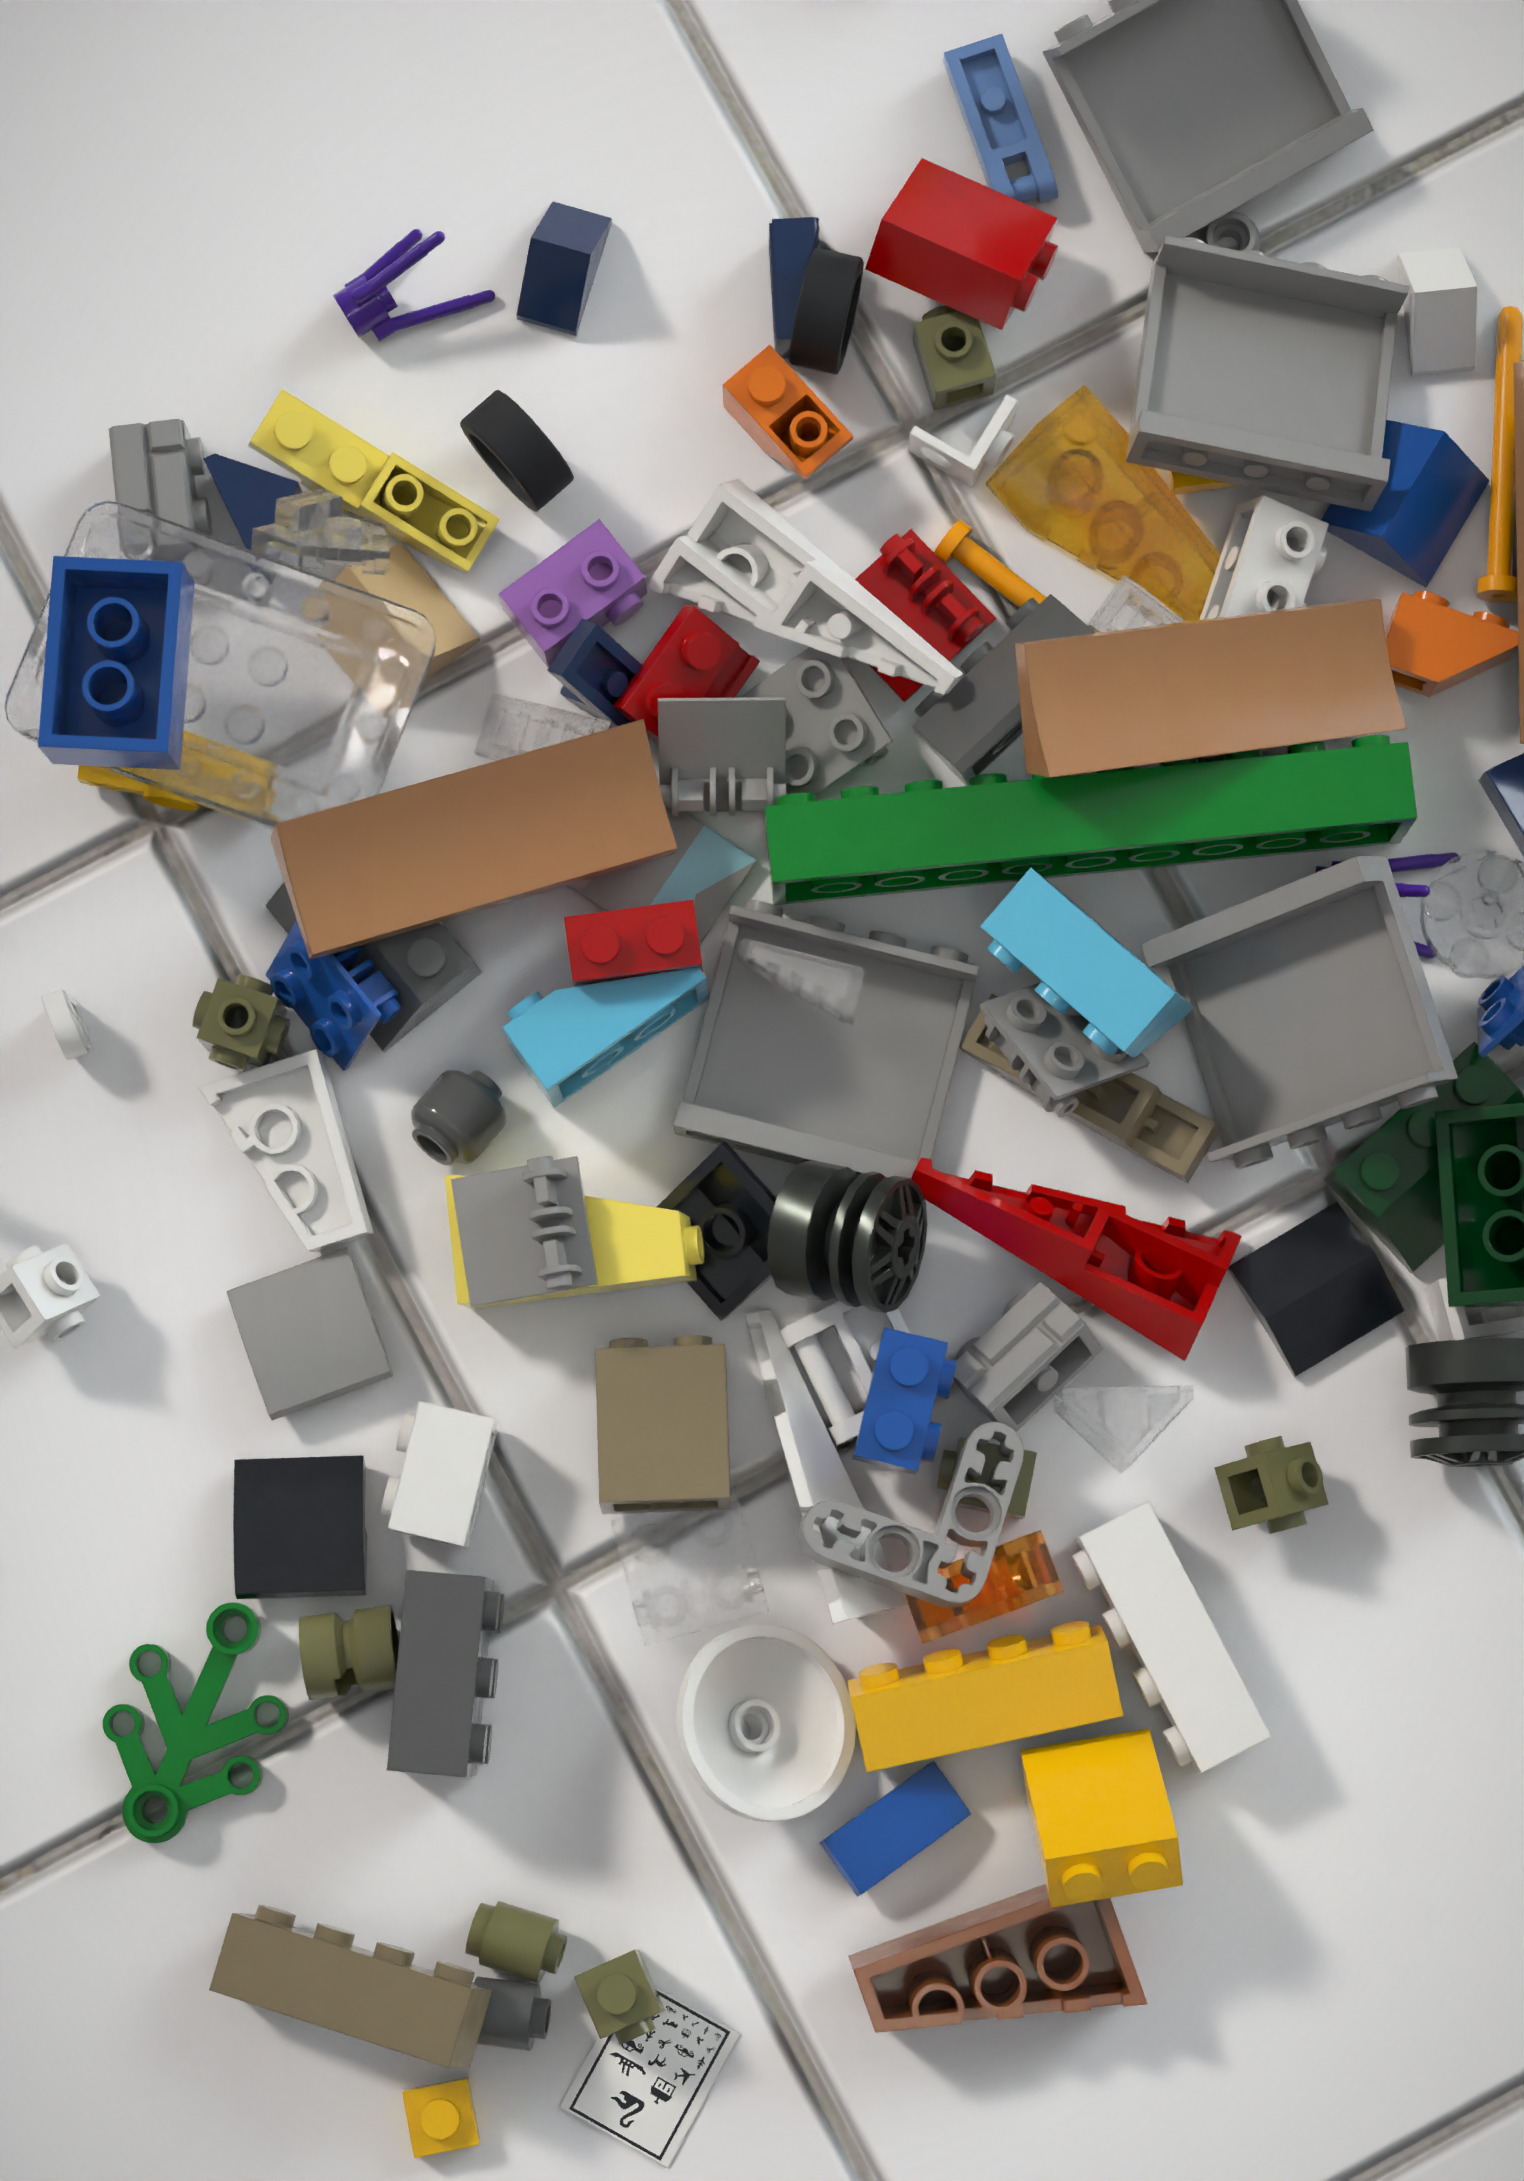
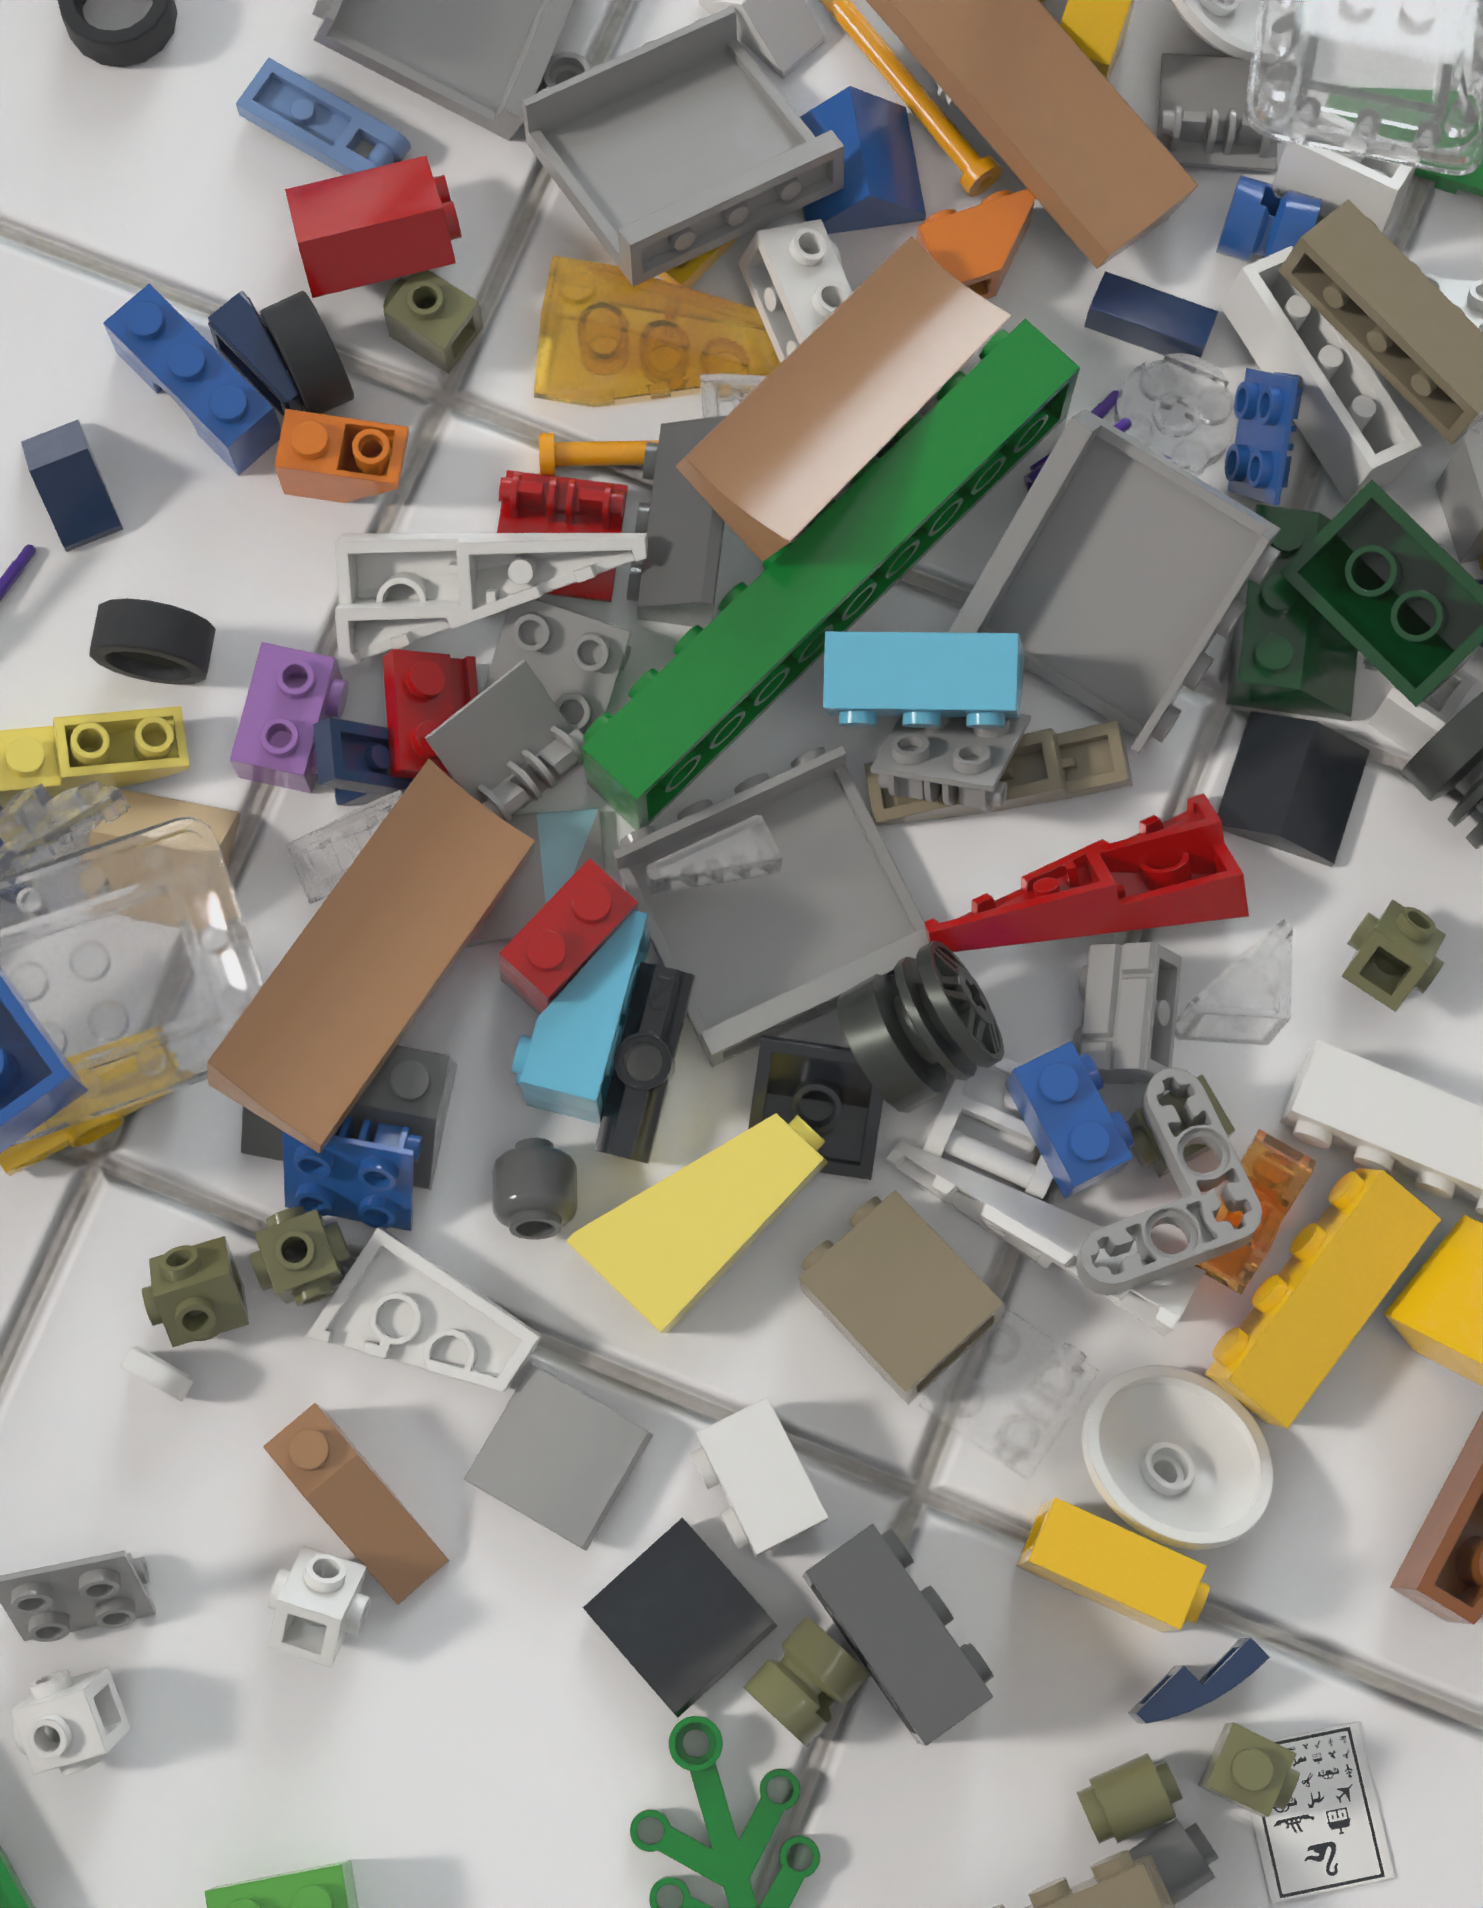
camera: 45 degrees left, 5 degrees down
light grey hinge [451,1156,598,1307] -> none
blue slope [820,1760,971,1897] -> none
white bracket [908,394,1018,488] -> none
none -> blue arch [103,283,281,476]
none -> olive brick [142,1236,249,1347]
none -> medium nougat slope [263,1403,450,1605]
none -> black piece [594,962,695,1164]
none -> yellow brick [1016,1497,1210,1632]
none -> dark blue slope [1128,1637,1270,1724]

